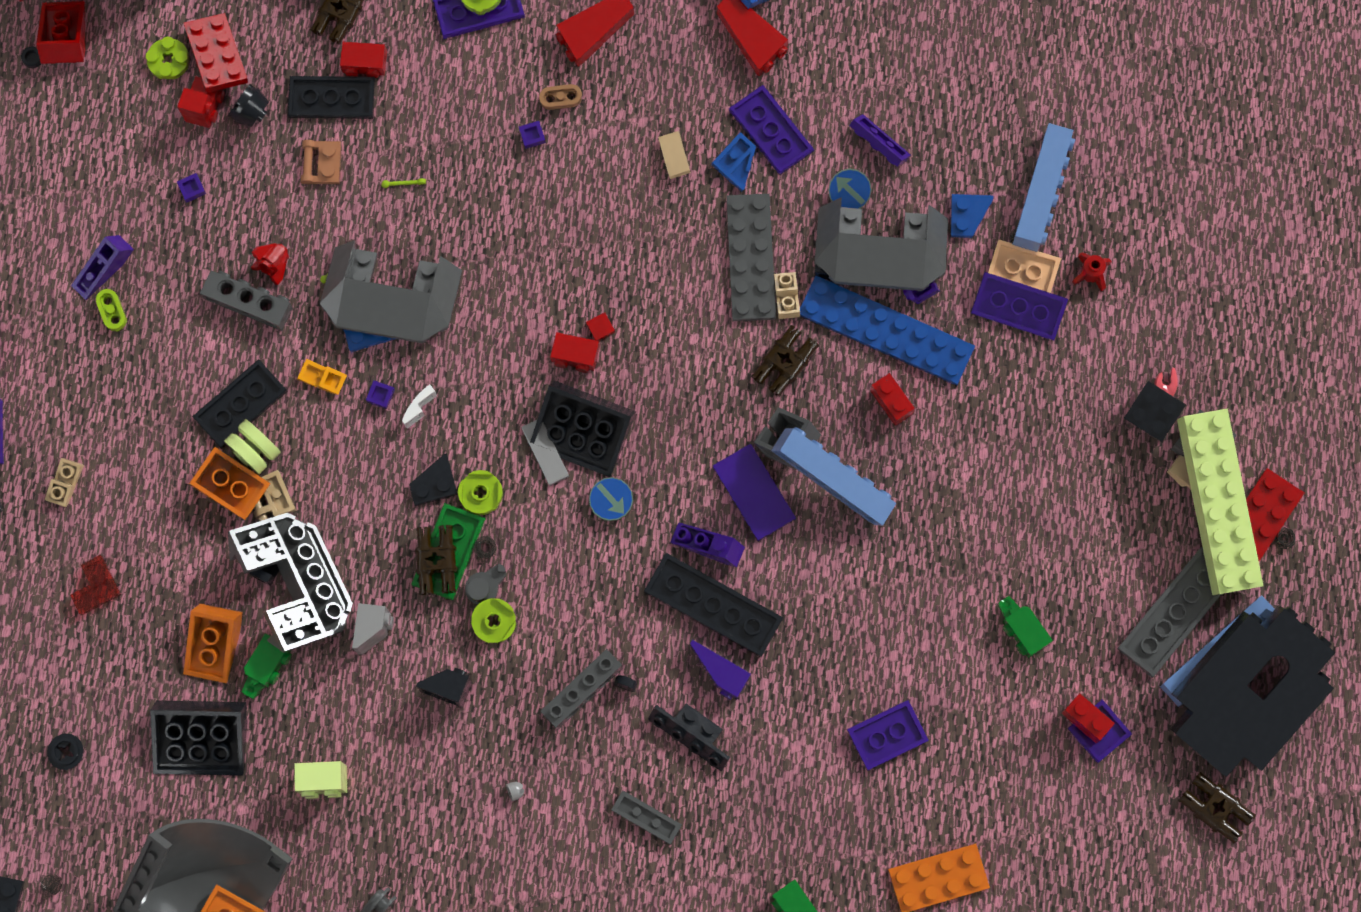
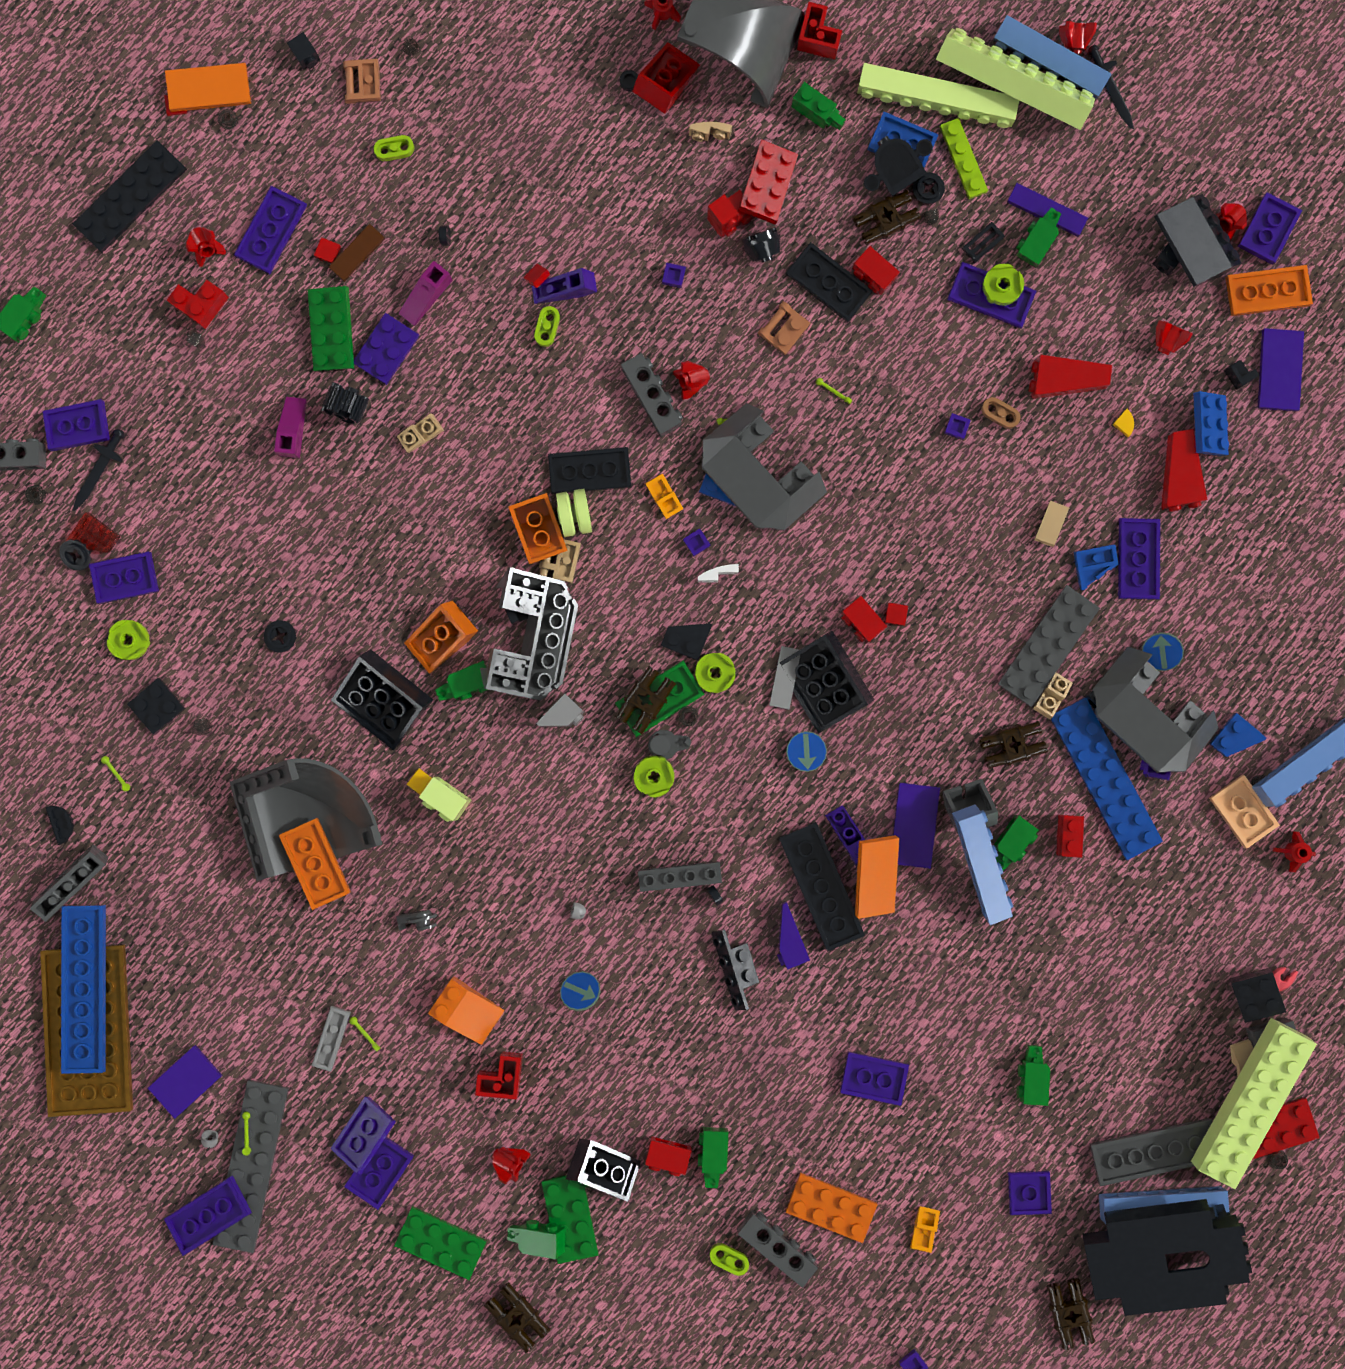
camera: 30 degrees right, 10 degrees up
clear red plate [70,555,122,616] -> none
lime plate [145,36,189,79] -> none
black slope [416,668,473,708] -> none
dark grey plate [611,790,682,845] -> none
dark purple plate [849,114,911,167] -> none
dark purple tile [971,272,1068,340] -> none
red brick [1061,693,1115,743] -> none
none -> yellow tile [407,768,432,795]
none -> red tile [523,264,550,288]
none -> blue piece [560,971,601,1011]
none -> tan slope [689,122,732,142]
none -> orange tile [855,835,899,919]
none -> light orange slope [910,1206,940,1253]
none -> green hinge [994,815,1039,871]
none -> yellow tile [1113,409,1134,437]

